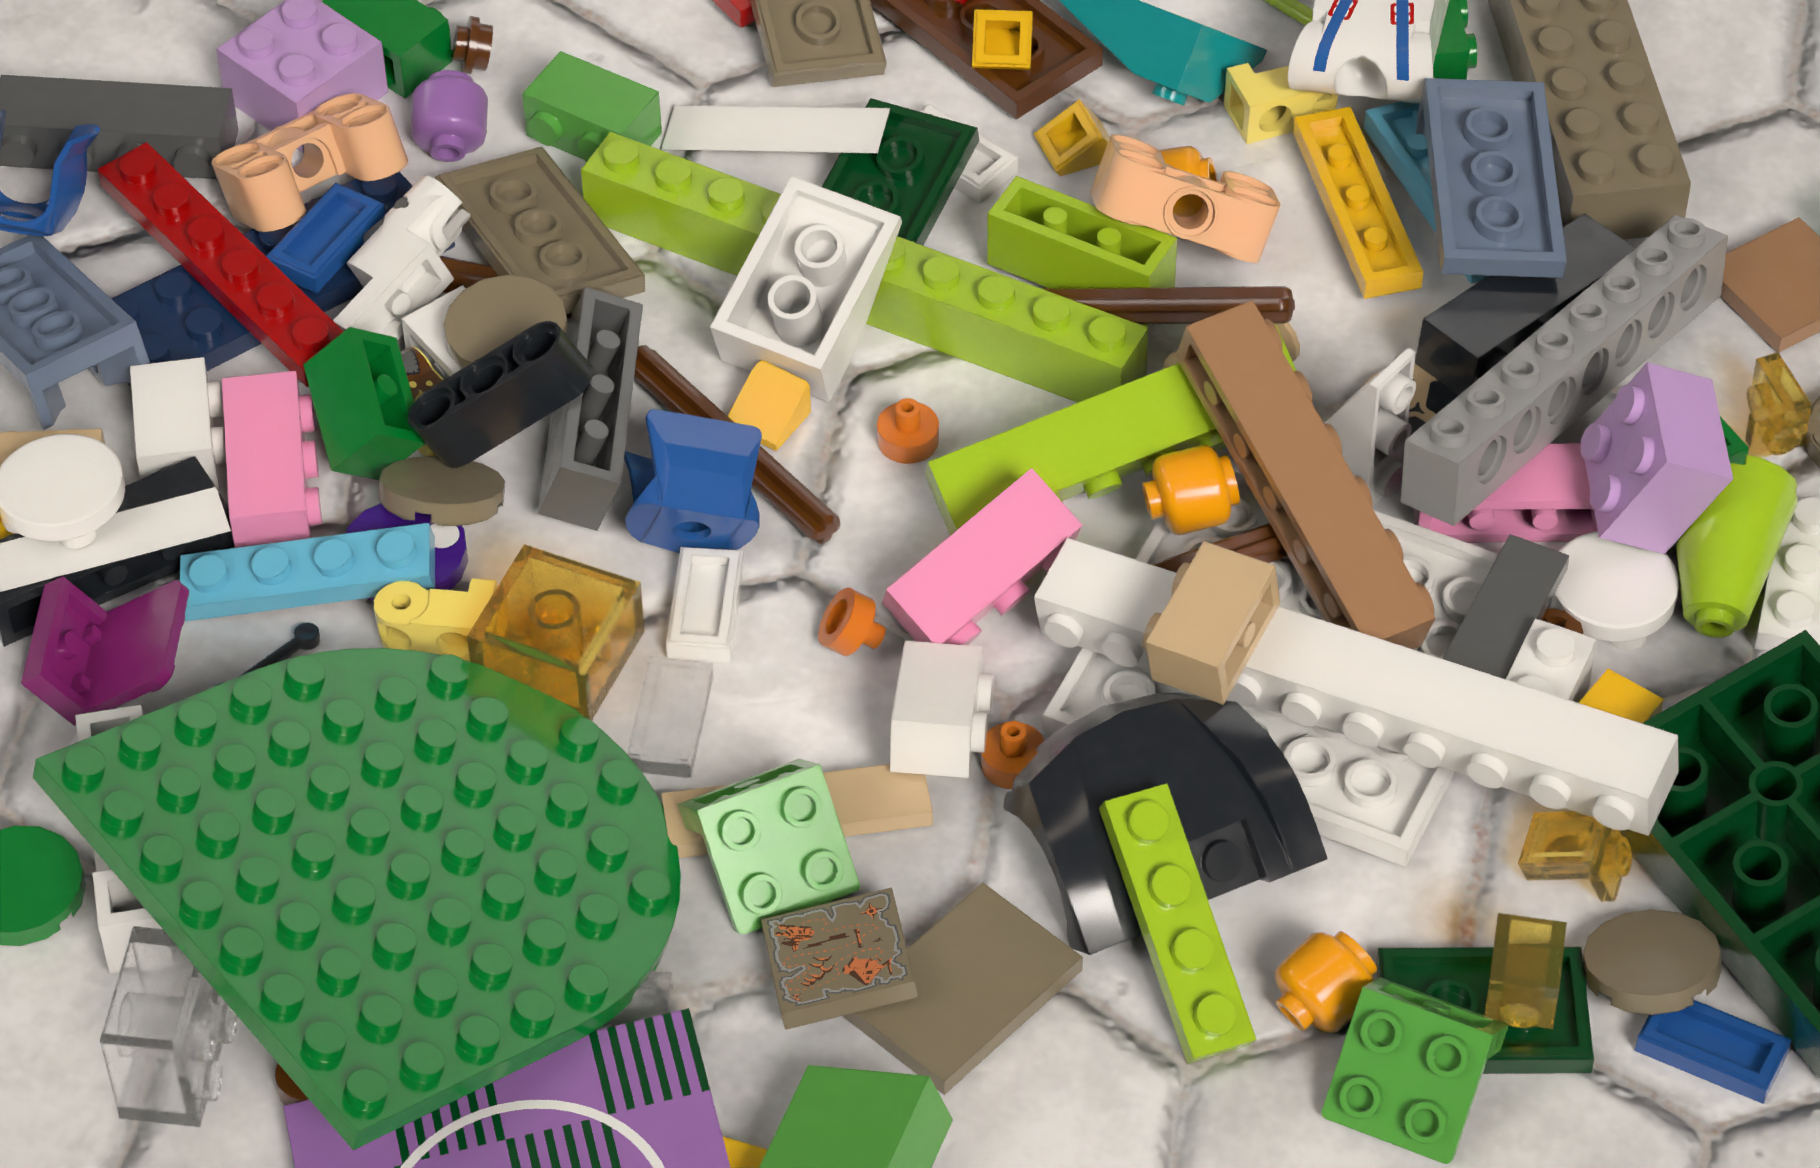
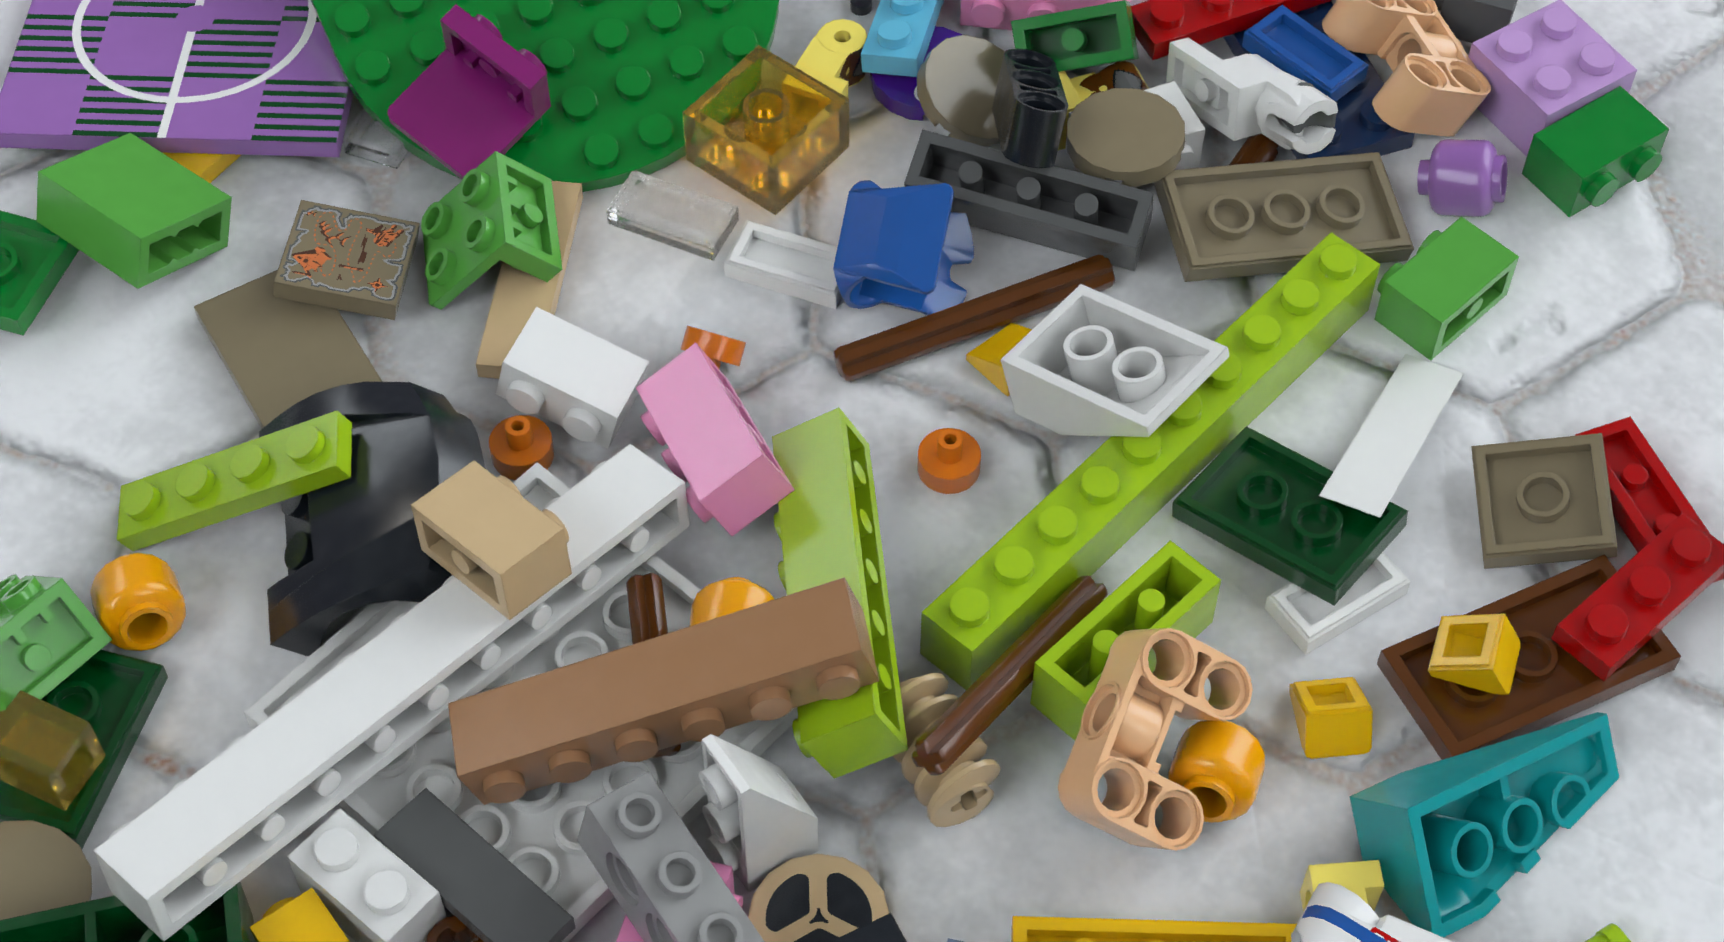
camera: 105 degrees right, 5 degrees up
reddish brown plate [451,16,493,74] -> none
none -> magenta bracket [387,4,551,179]

